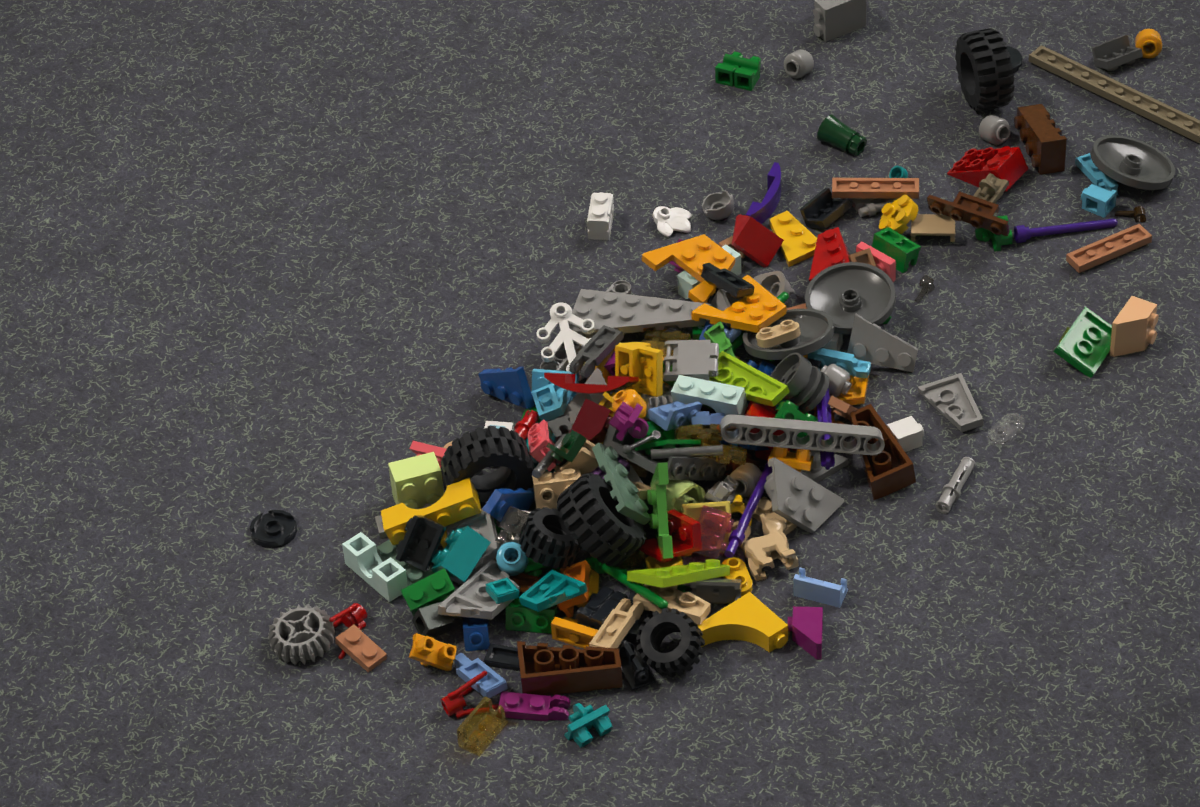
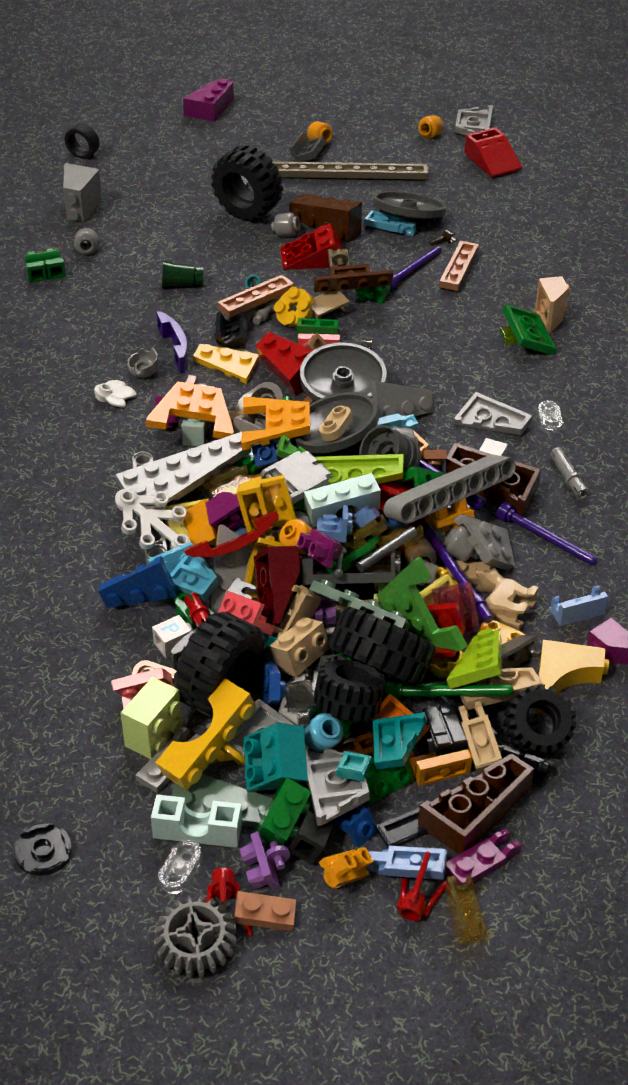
camera: 45 degrees left, 0 degrees up
black bracket [395,515,447,571] -> none
flat silver bar [532,434,566,478] -> none
dark green bracket [546,430,587,463] -> none
teal hips [565,703,613,748] -> none
dark grey hinge [569,325,624,378] -> none
white brick [587,192,614,240] -> none
black hinge [701,263,755,298] -> none
red slope [731,214,784,268] -> none
medium azure brick [1081,184,1117,218] -> none
none -> clear plate [158,840,201,894]
none -> medium lavender hips [240,831,290,890]
none -> dark purple piece [496,501,597,565]

